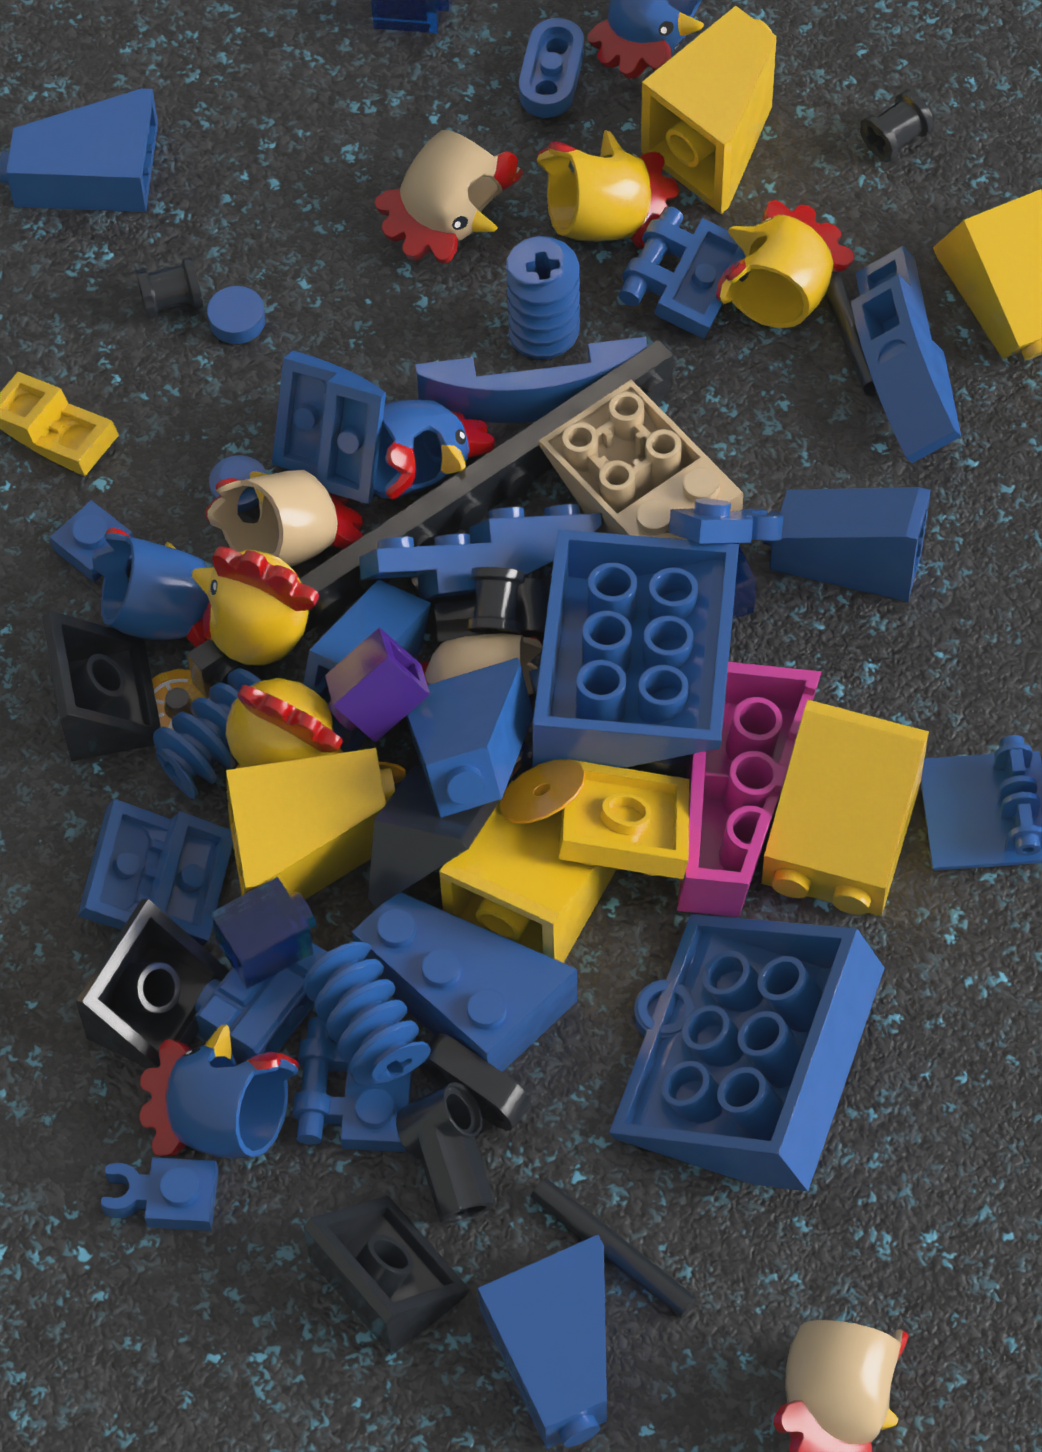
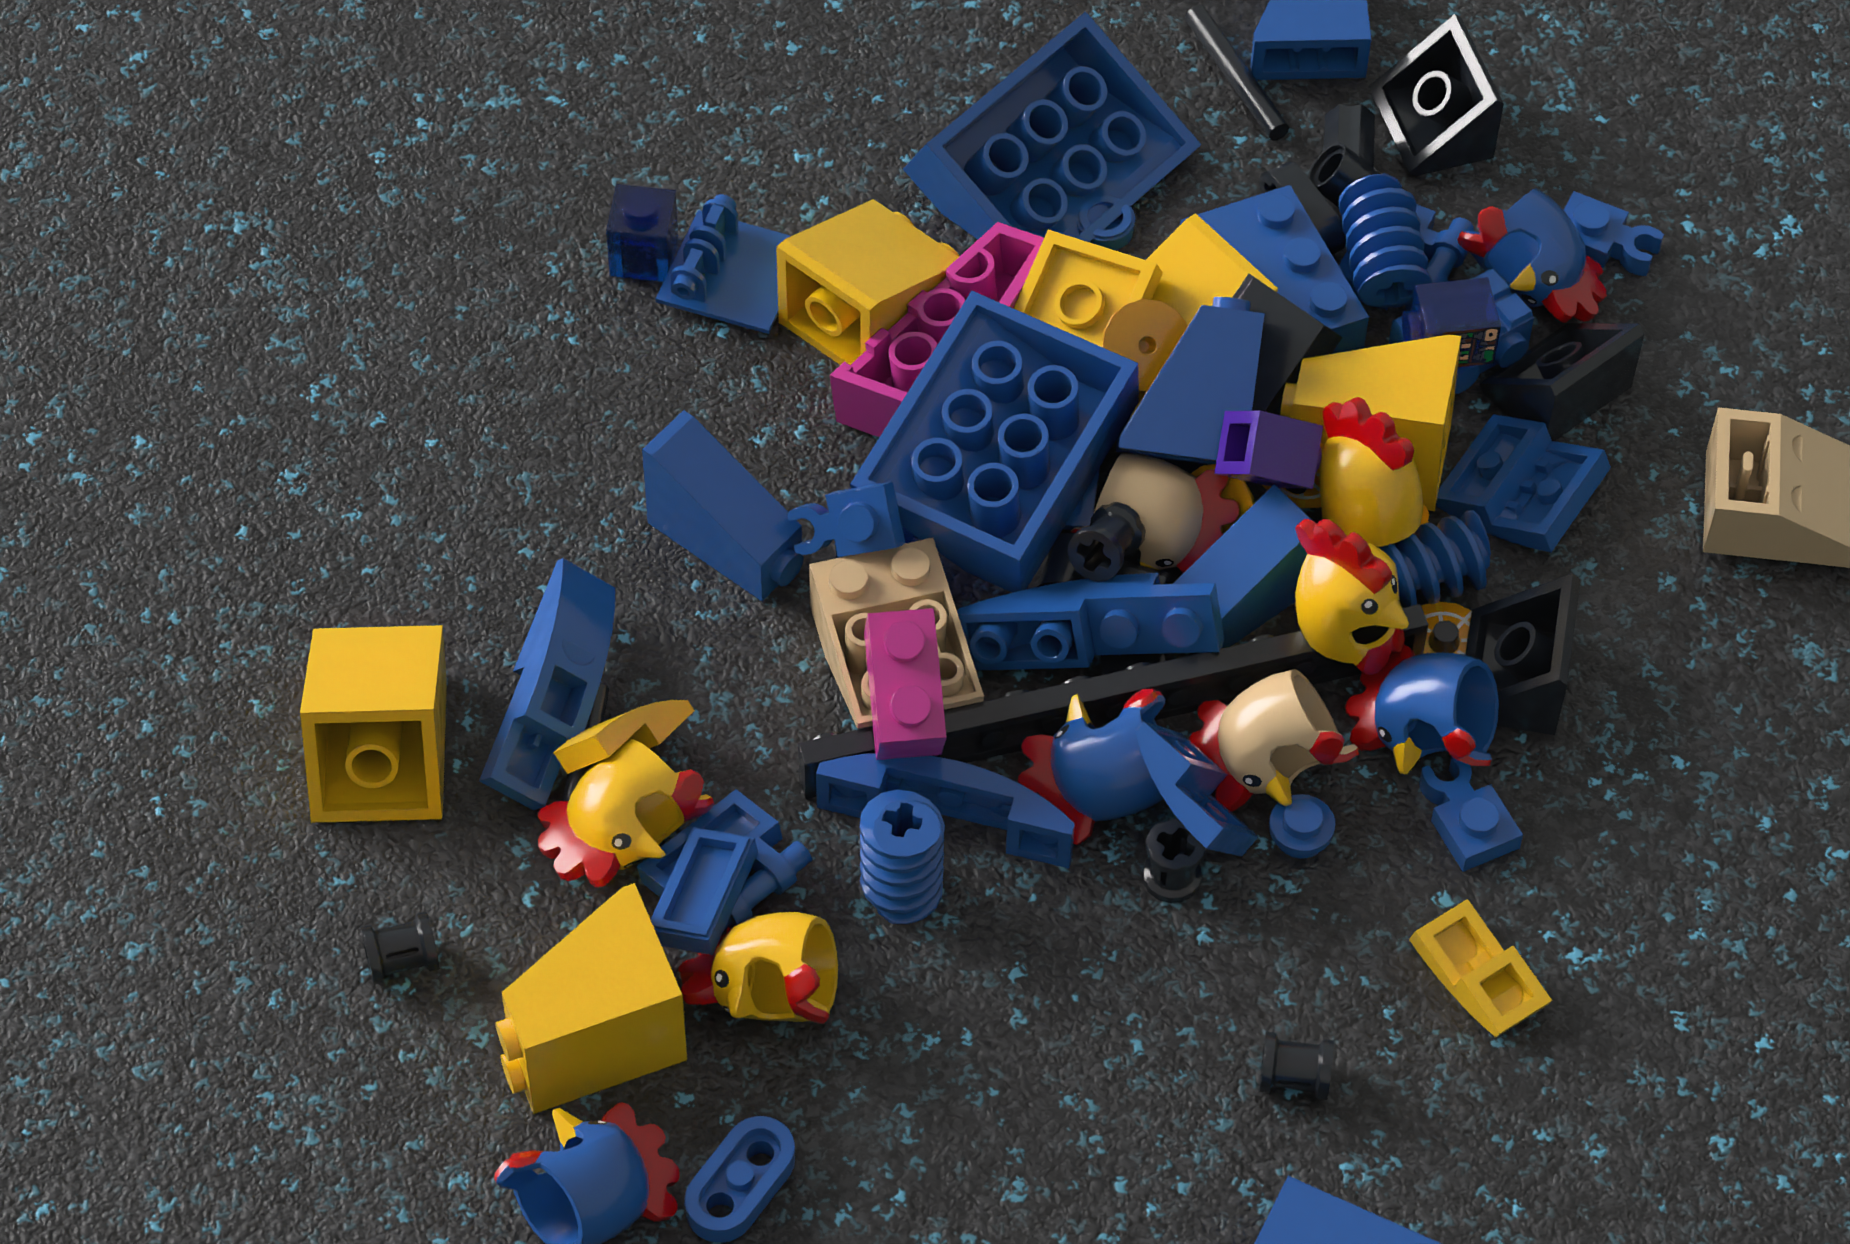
camera: 160 degrees left, 5 degrees down
blue tile [207,286,265,344] -> none
tan piece [375,130,523,264] -> none
none -> yellow slope [553,700,695,774]
none -> blue tile [650,827,758,955]
none -> dark pink brick [864,608,947,760]

